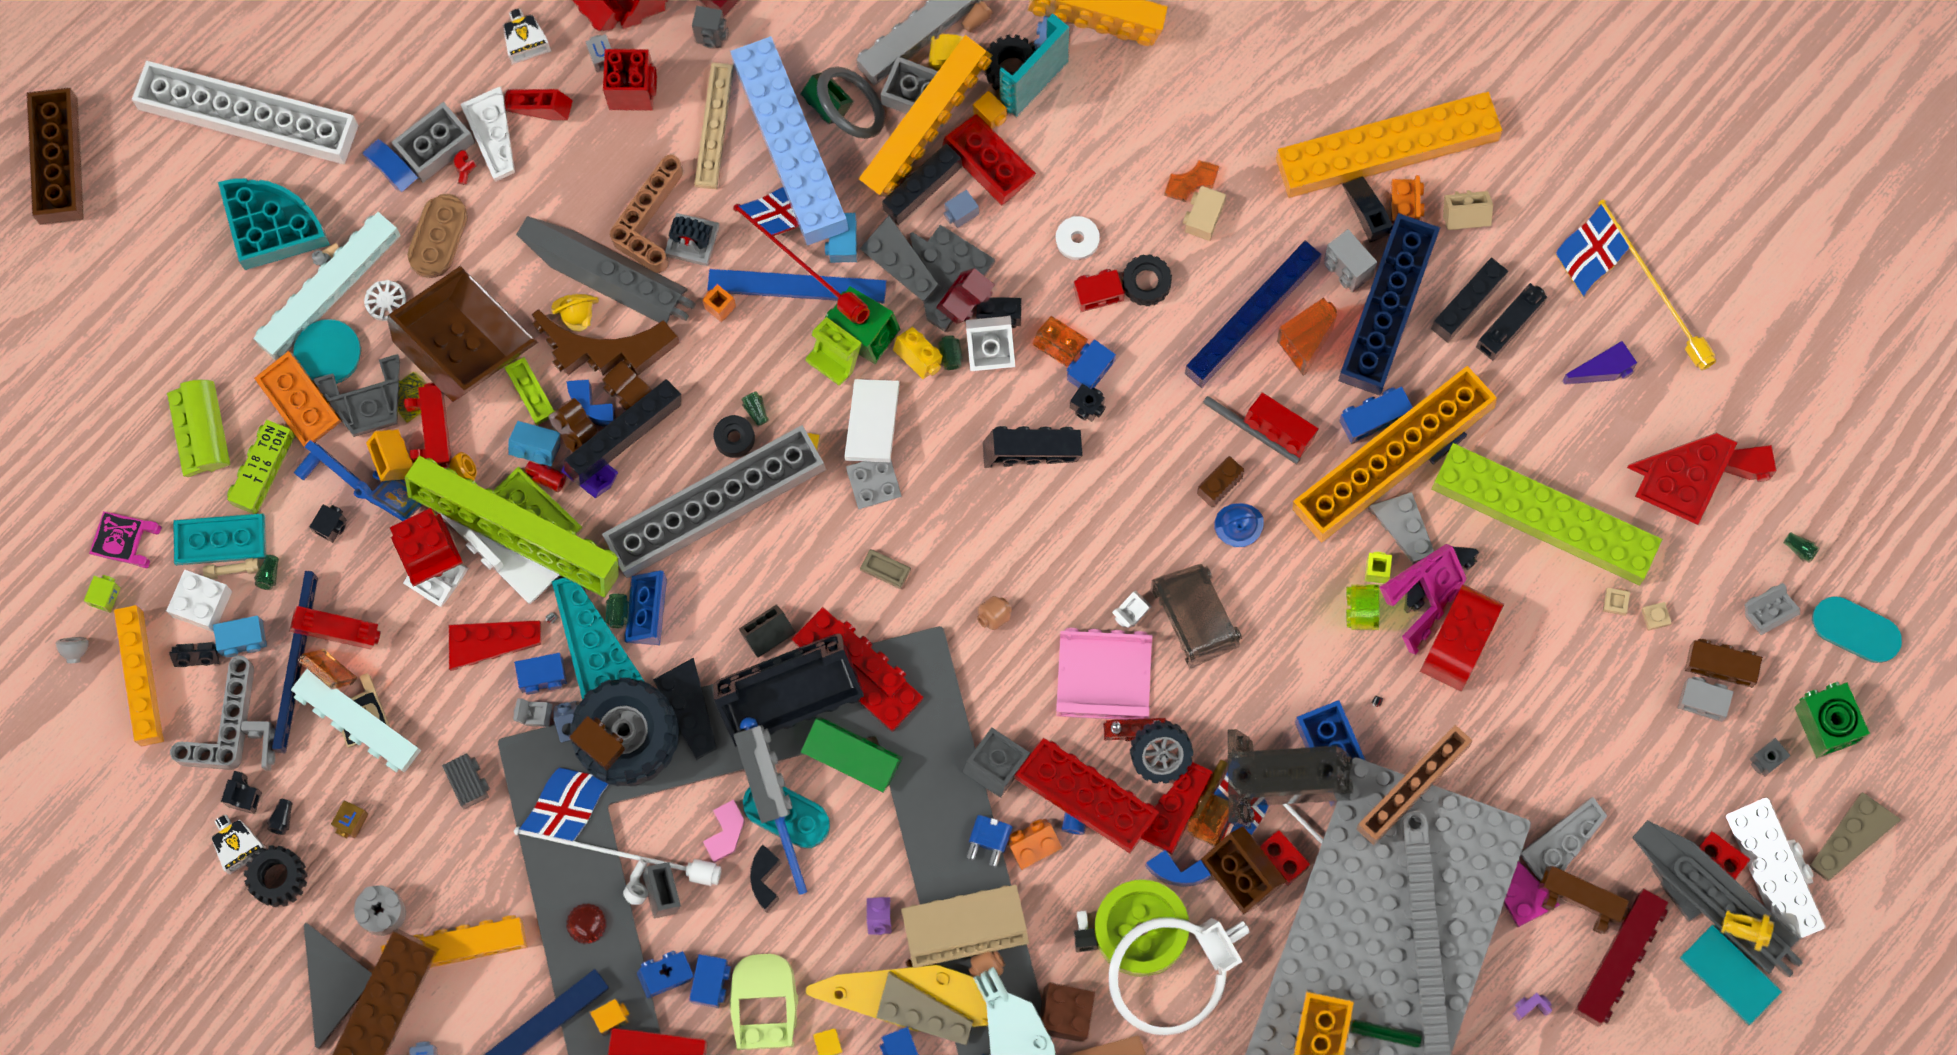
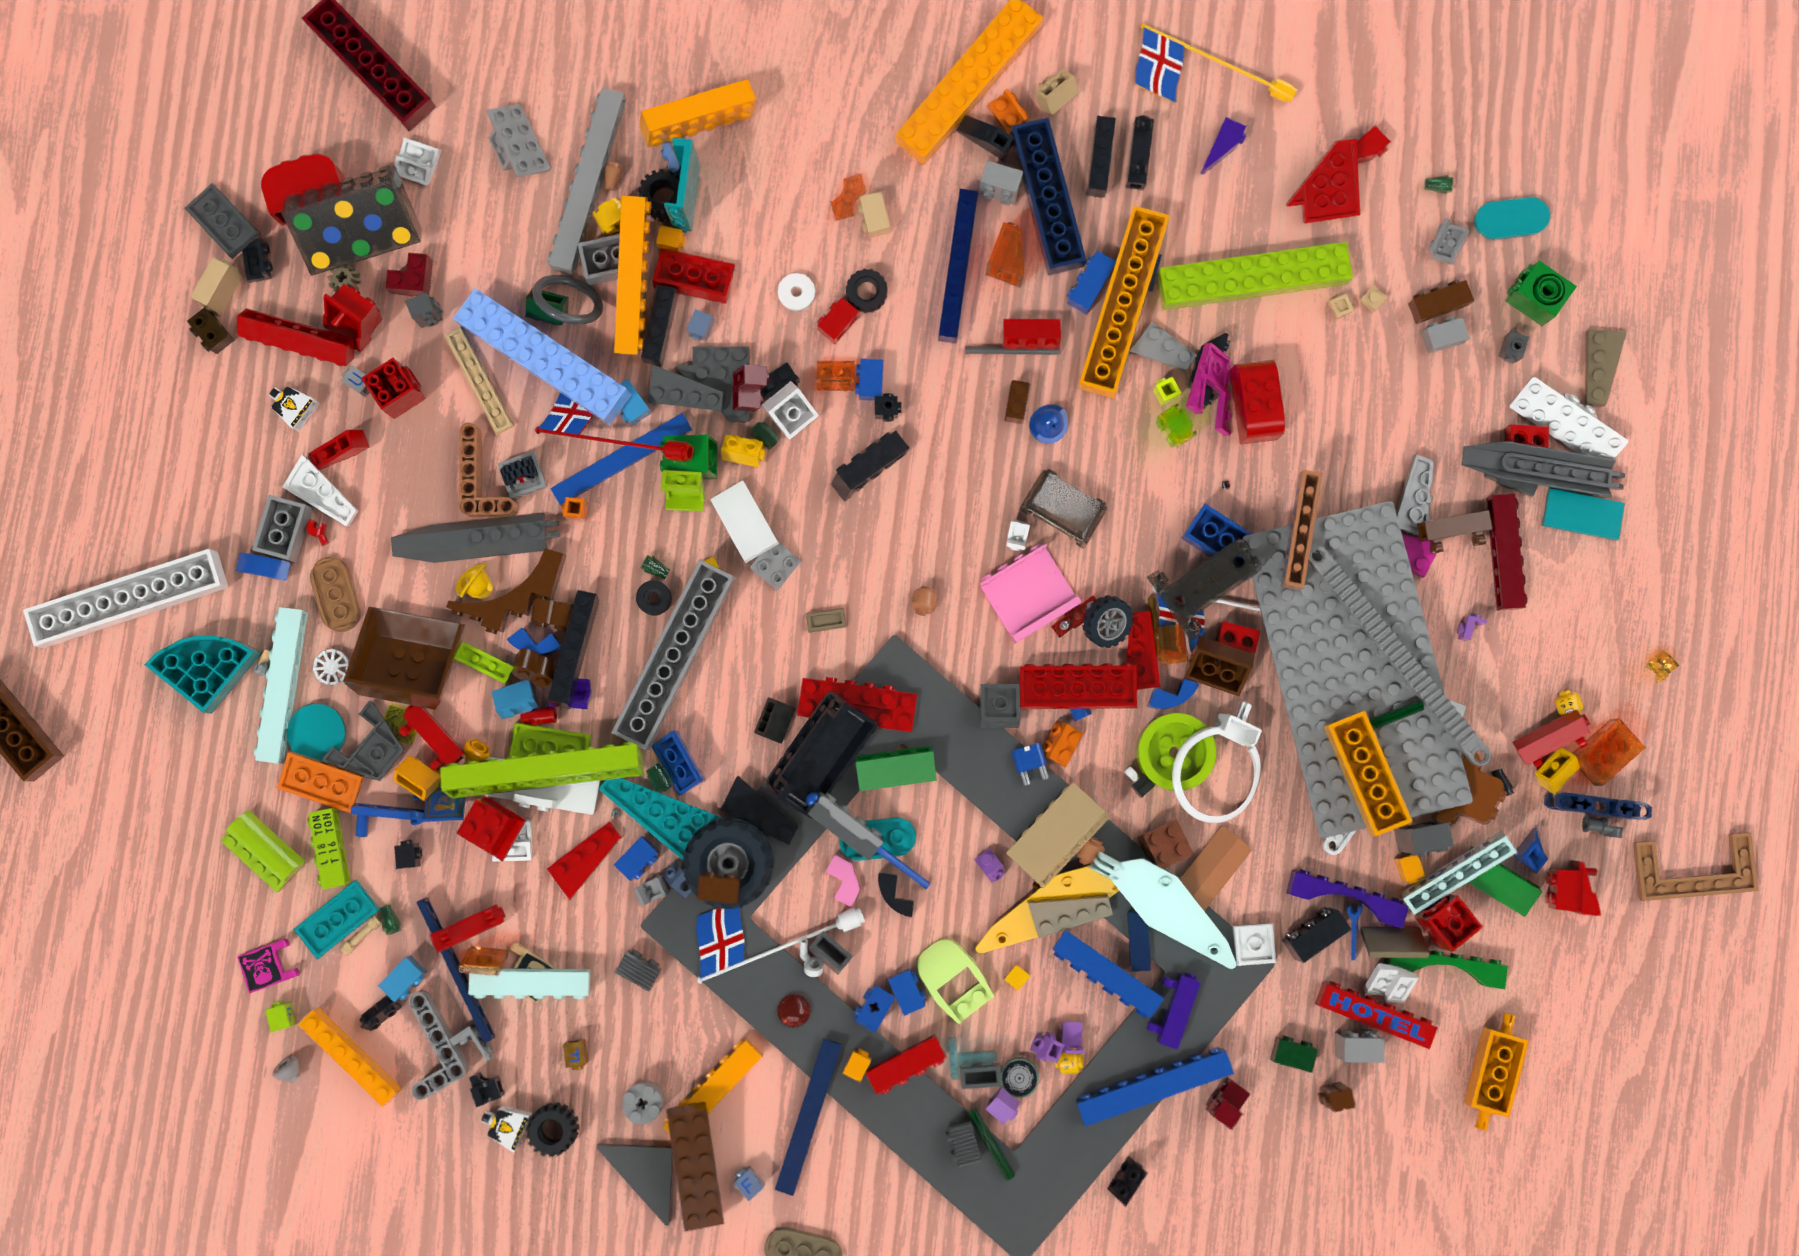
camera: 40 degrees left, 10 degrees up
white brick [166,570,232,632] -> none
black cone [267,799,293,835] -> none
yellow piece [1721,910,1774,951] -> none

